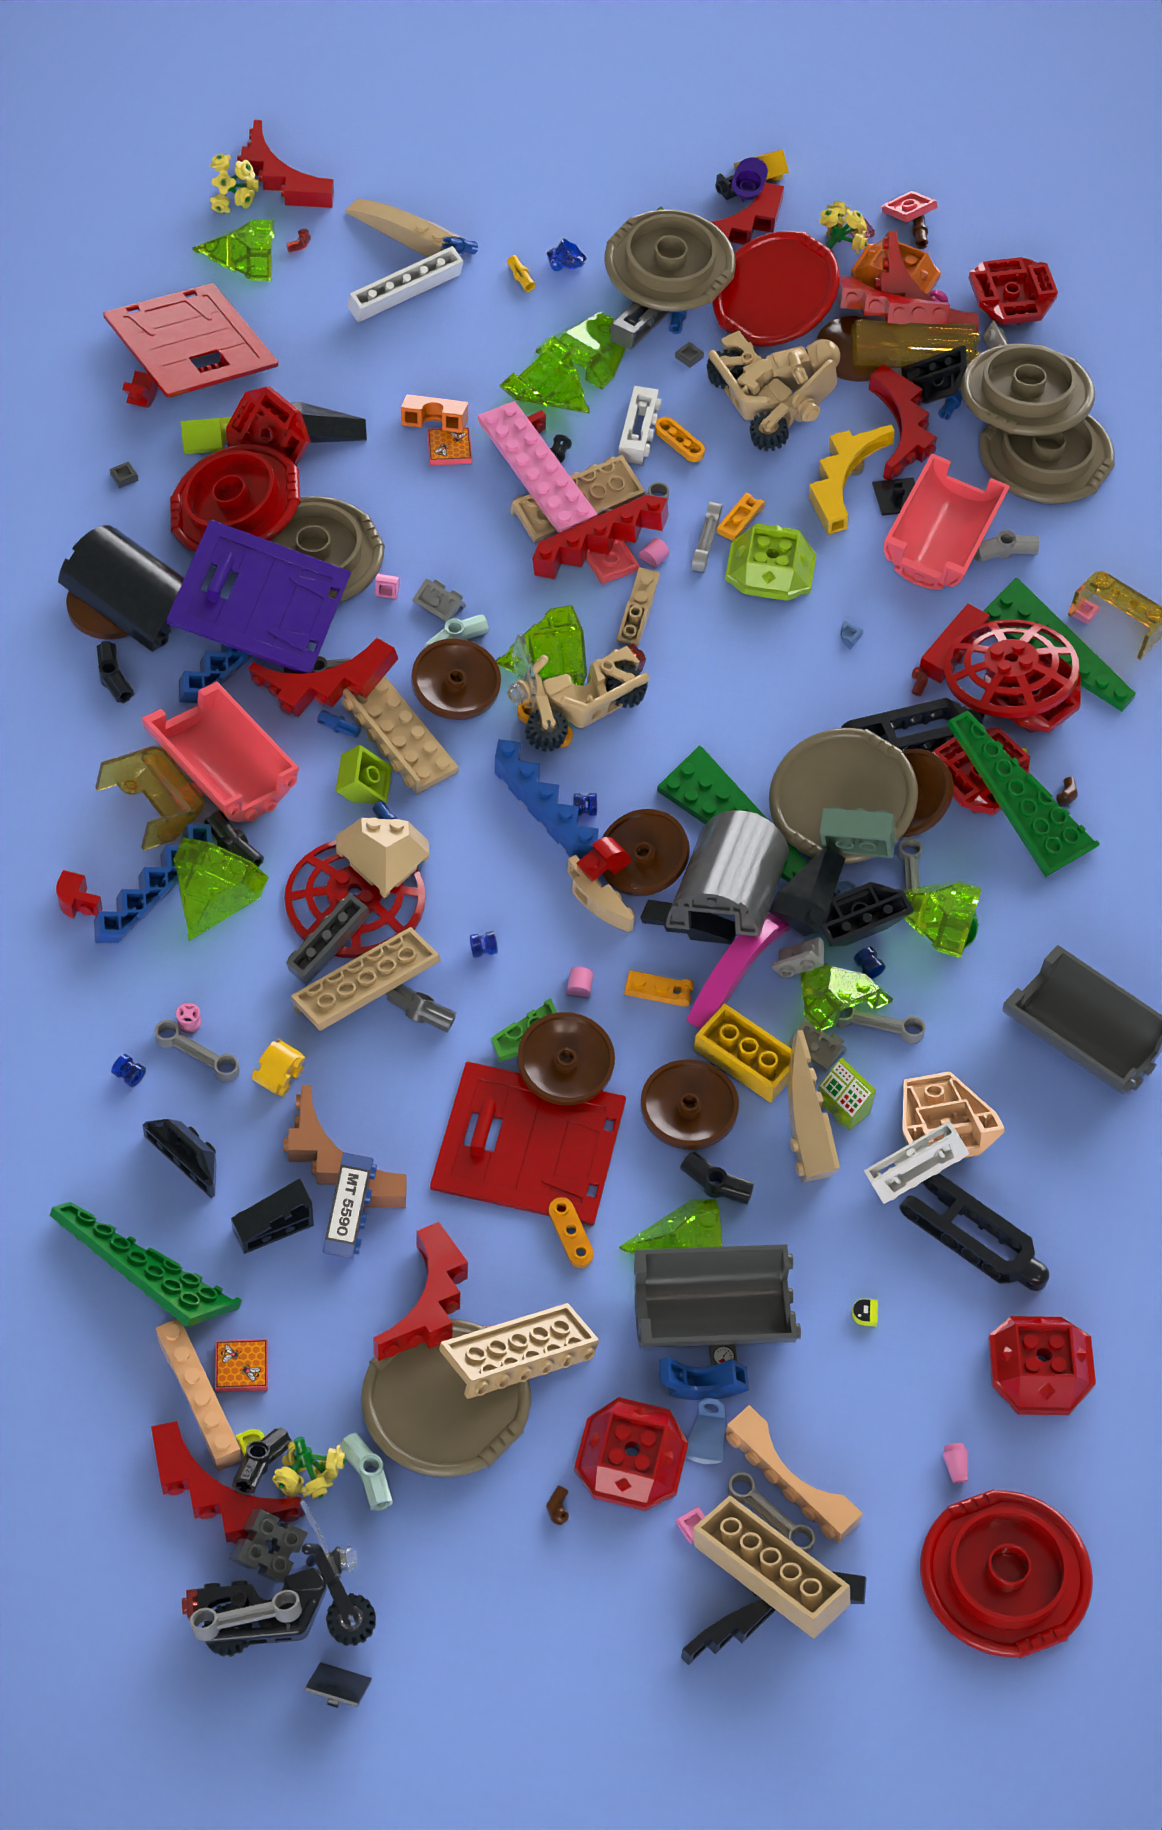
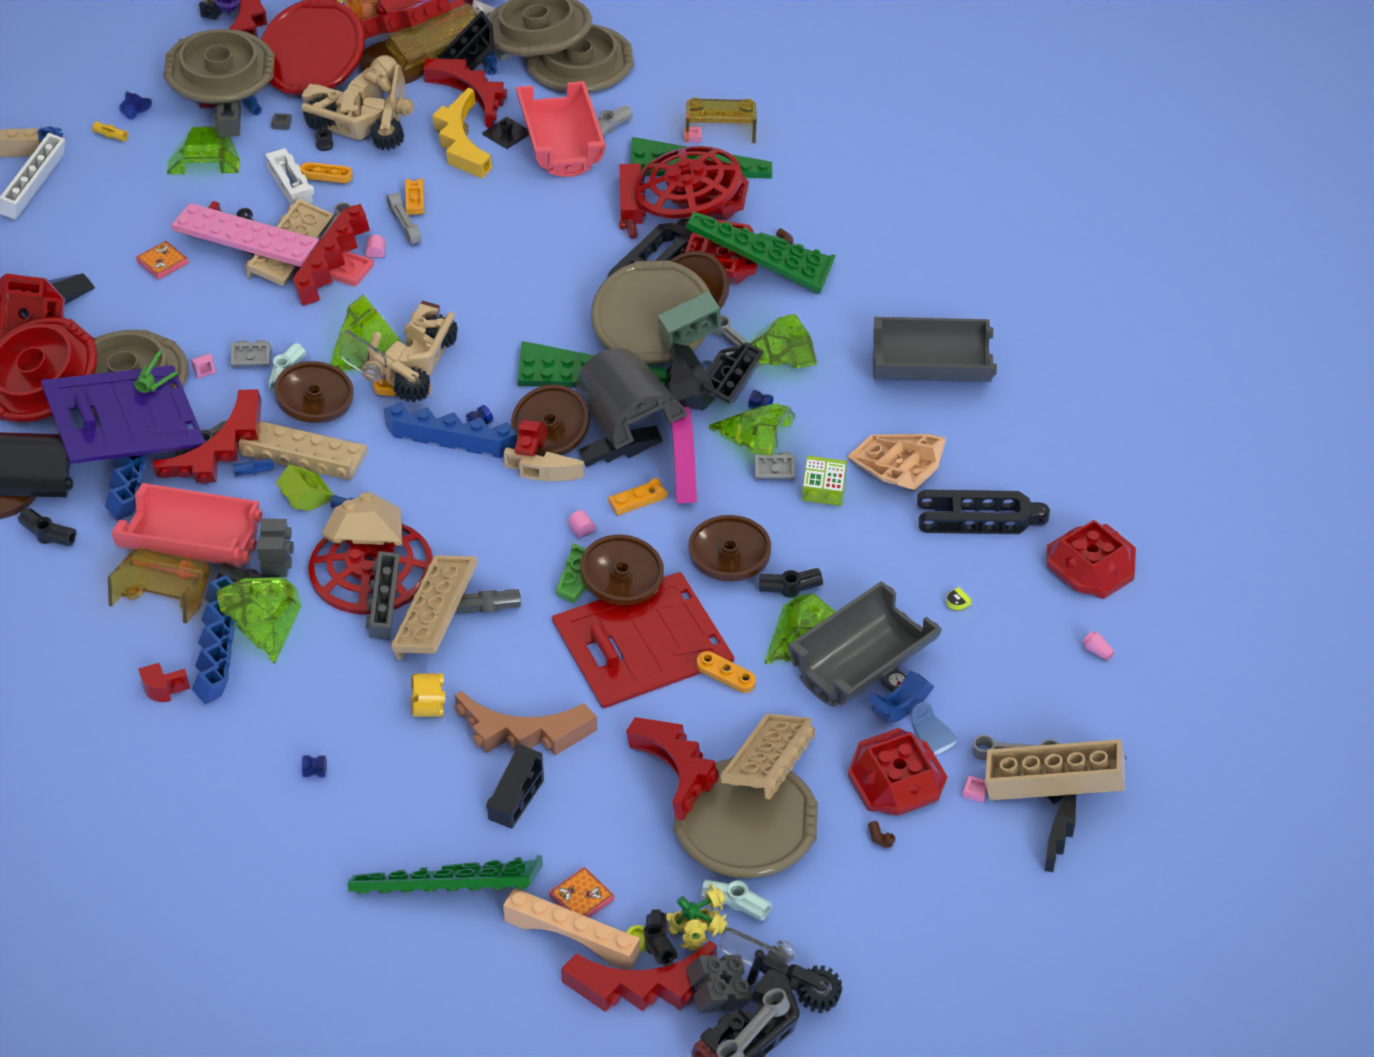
camera: 35 degrees left, 10 degrees down
black wedge [142,1119,217,1198] -> none
light grey piece [155,1020,239,1082] -> none
bright pink wheel [176,1003,201,1033] -> none
black piece [305,1662,372,1708] -> none
brick [322,1152,377,1259] -> none
orange arch [401,394,468,433] -> none
clear blue wheel [470,931,498,958] -> none
clear neon green wedge [500,336,590,414] -> none
tan slope [617,567,660,646] -> none
yellow brick [694,1003,792,1103] -> none
lime piece [725,523,817,601] -> none
light nougat arch [725,1405,863,1544] -> none
light grey bracket [771,937,824,978] -> none
tan wedge [788,1030,840,1183] -> none
light grey piece [830,1000,926,1044] -> none
medium blue tile [841,620,863,649] -> none
white brick [864,1120,969,1204] -> none
red piece [920,1489,1093,1659] -> none
none -> bright green plant [134,350,178,393]
none -> dark grey brick [257,519,294,577]
none -> black wheel [315,129,333,151]

